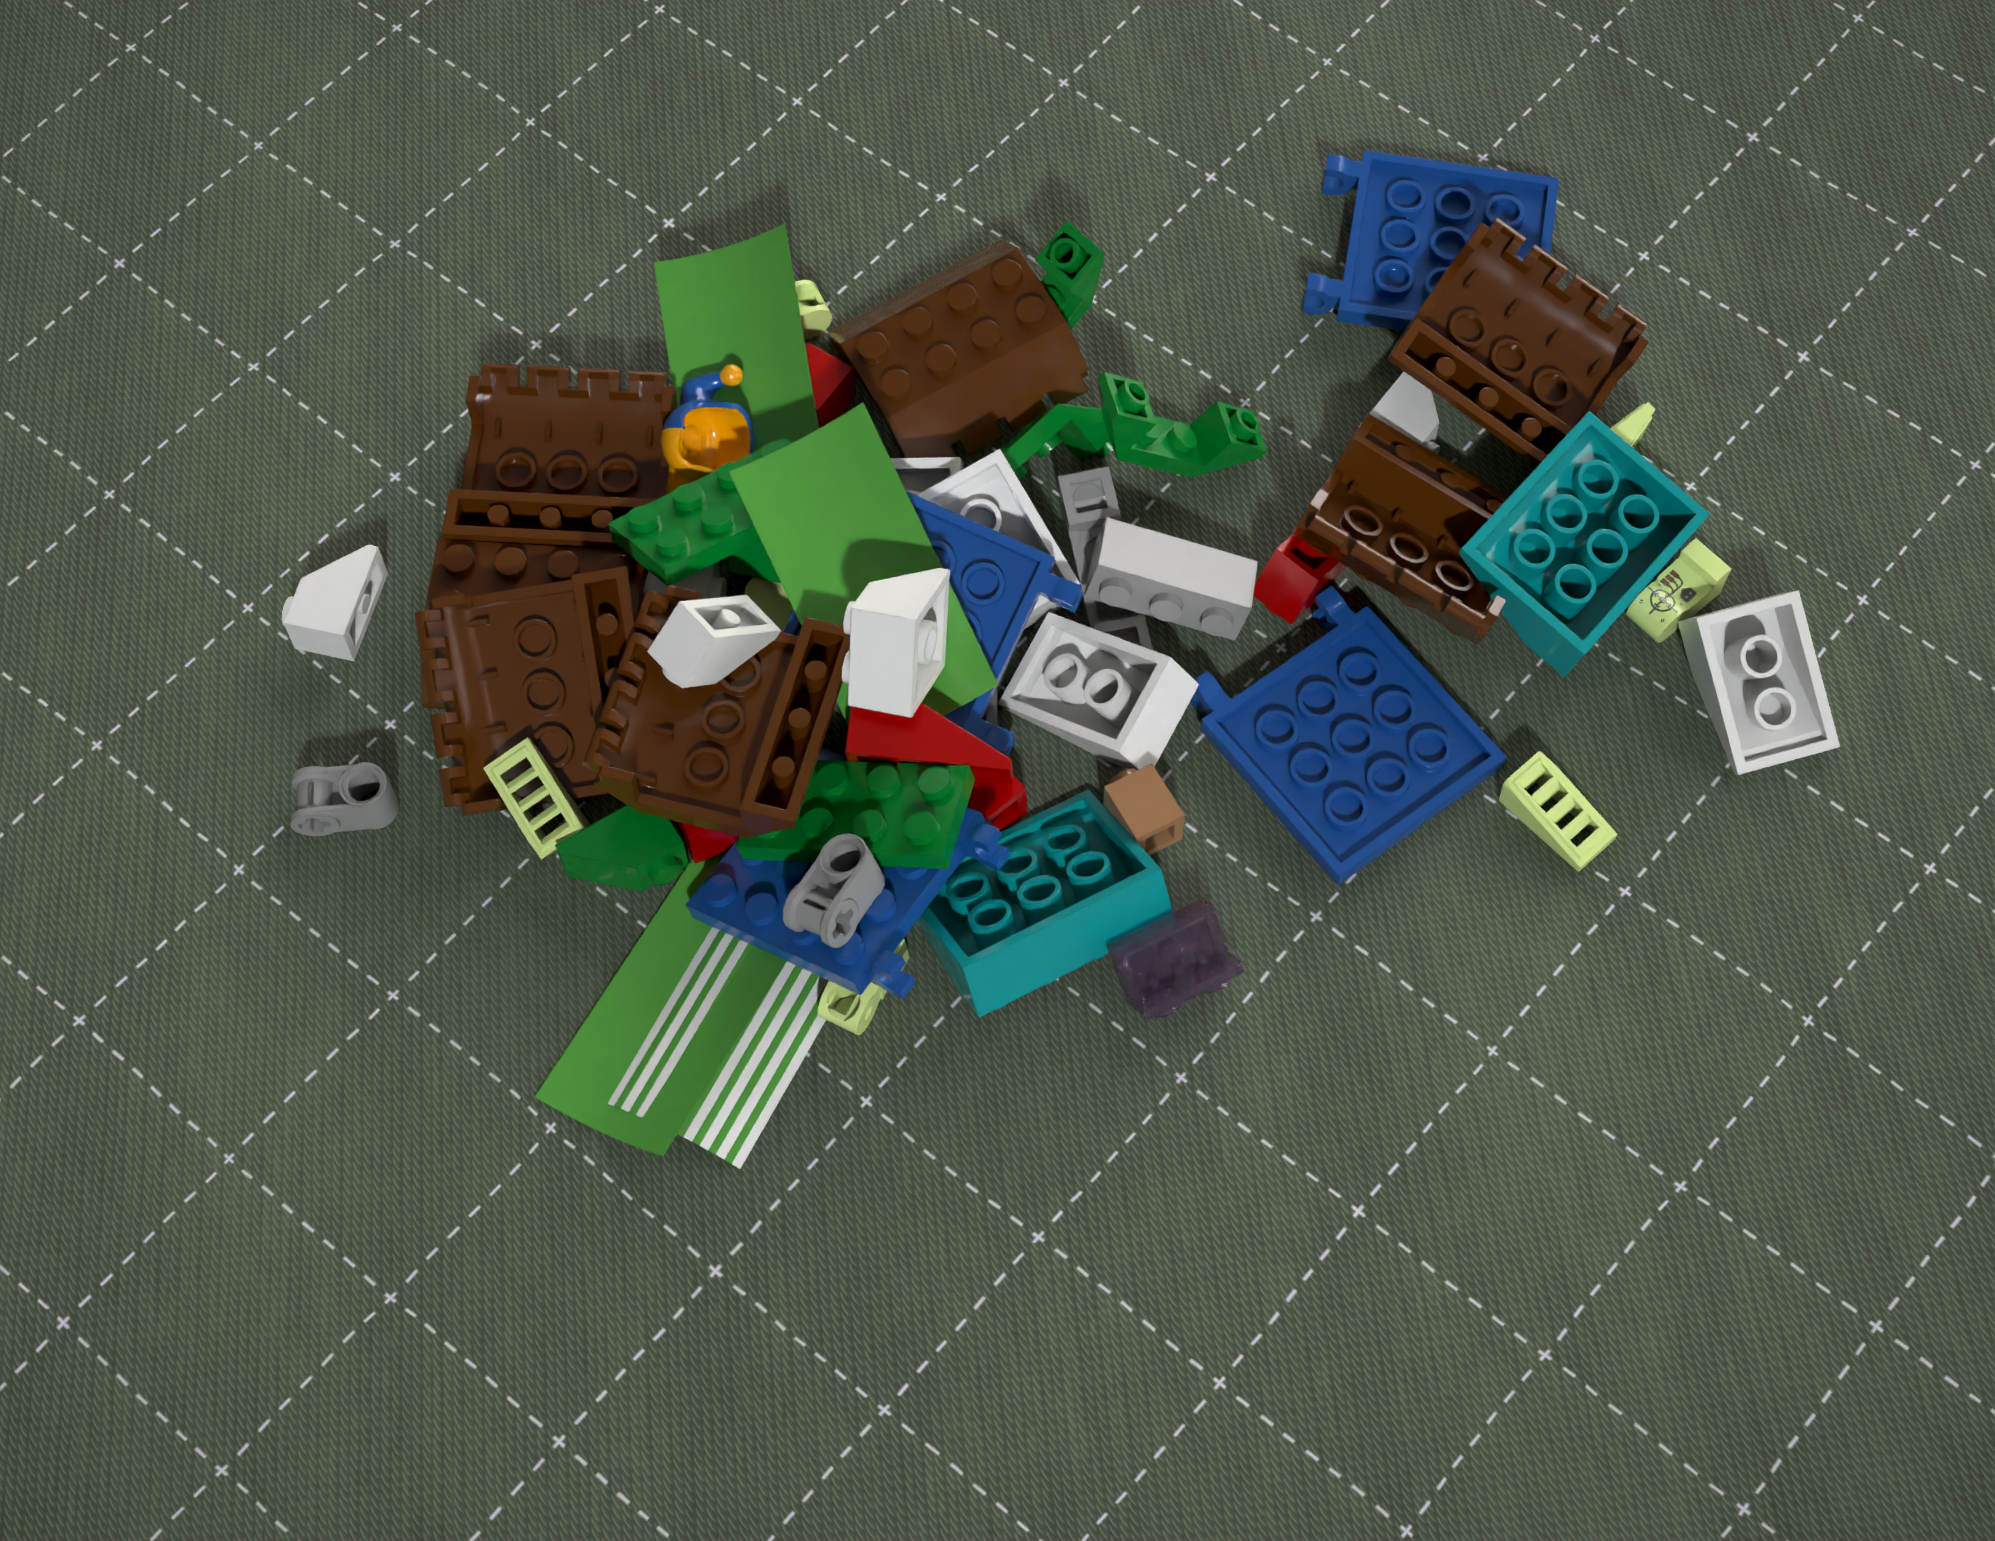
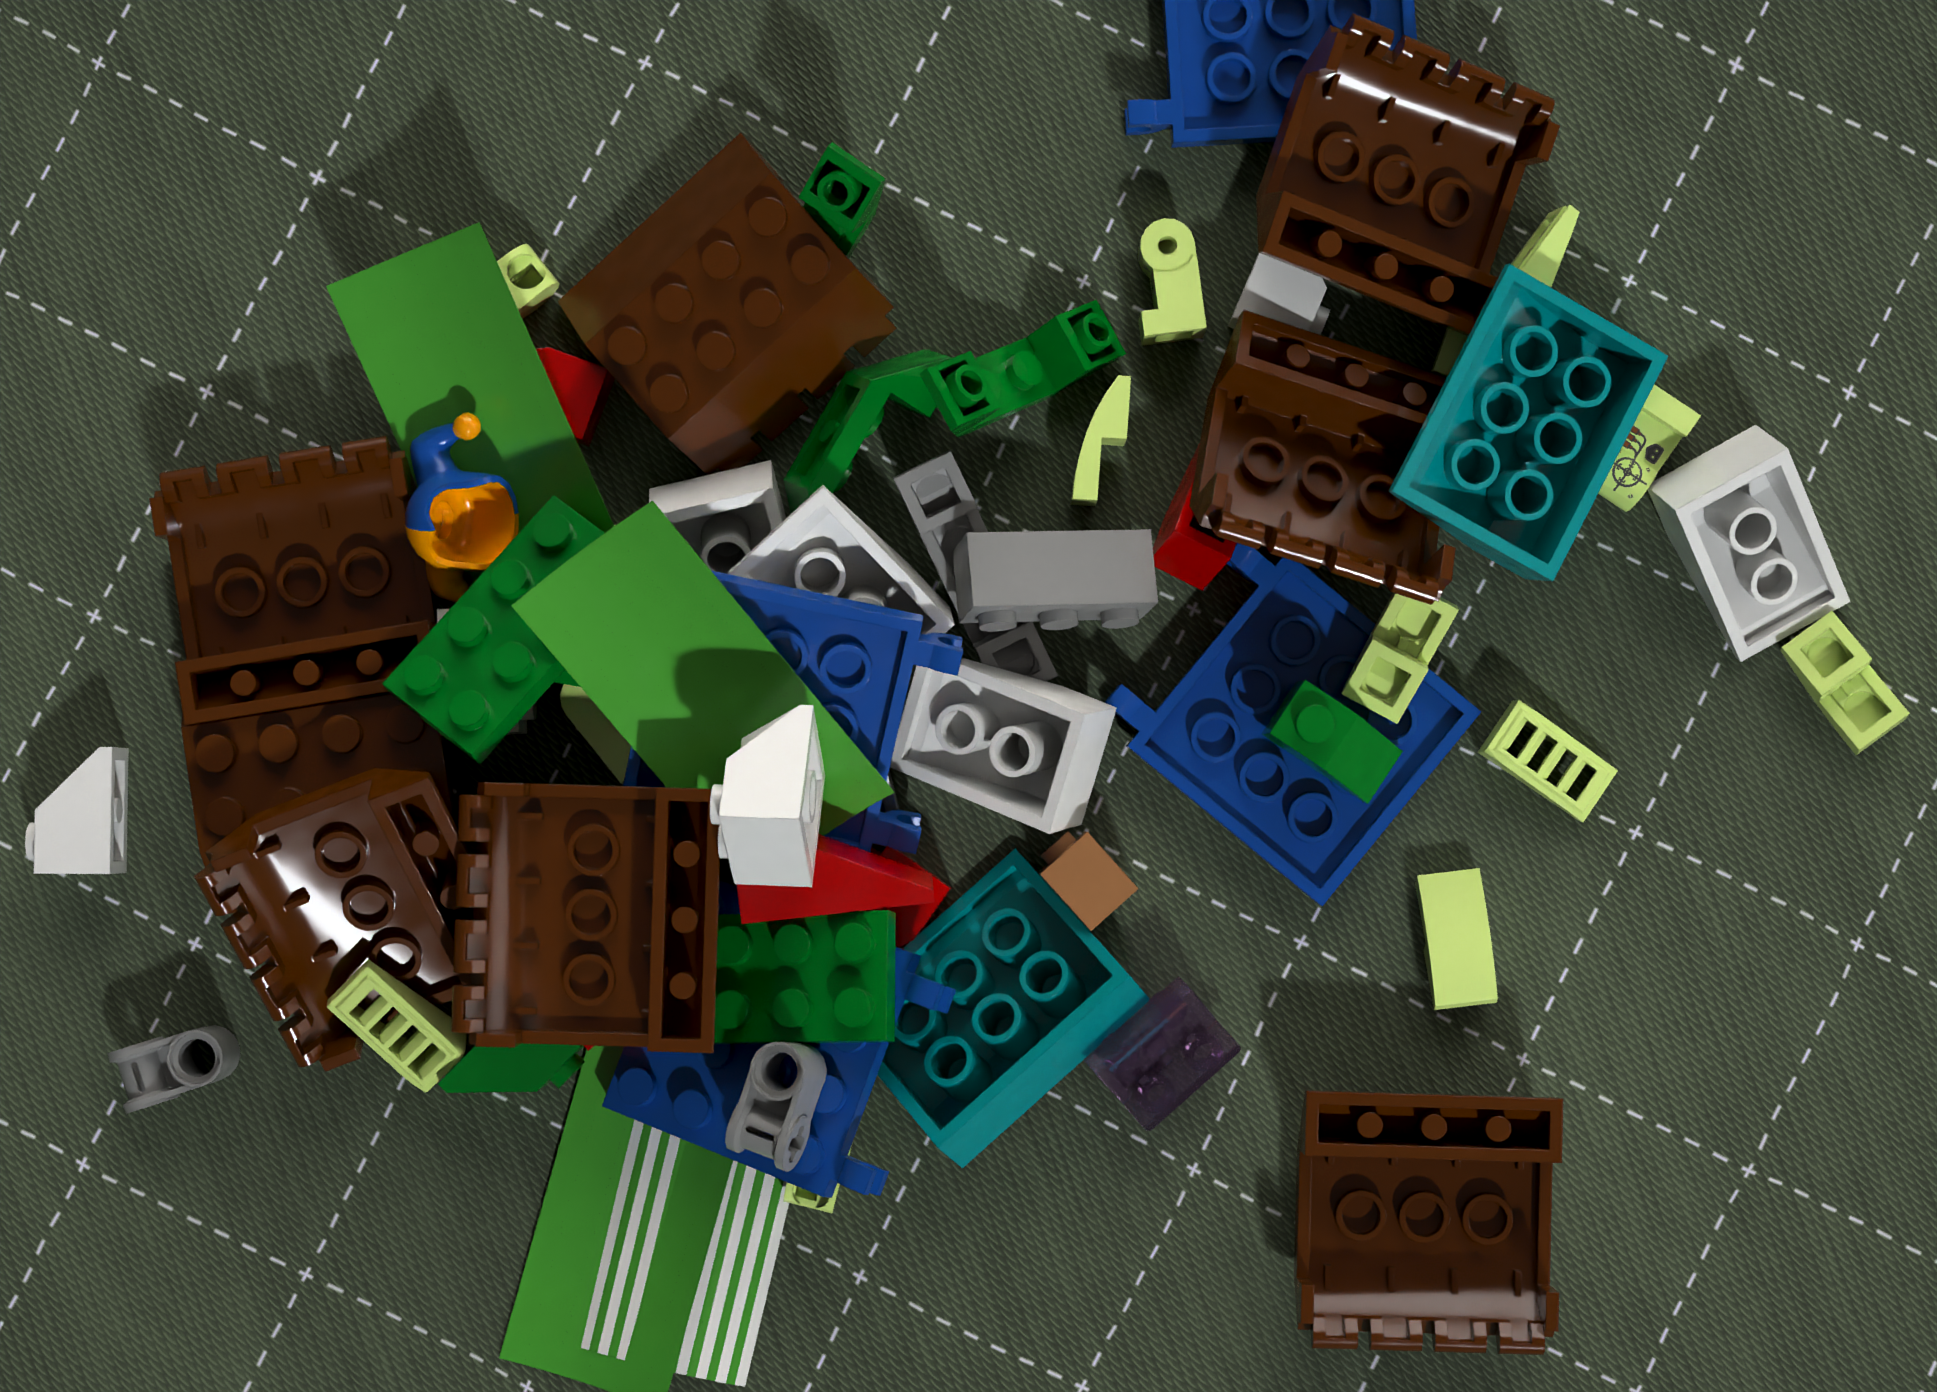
camera: 15 degrees left, 25 degrees up
white slope [647,595,781,688] -> none
none -> yellowish green slope [1070,375,1131,506]
none -> yellowish green leg [1138,218,1207,346]
none -> green slope [1262,680,1403,804]
none -> reddish brown slope [1294,1090,1563,1355]
none -> yellowish green slope [1341,593,1459,724]
none -> yellowish green slope [1415,868,1498,1010]
none -> yellowish green slope [1781,611,1910,755]

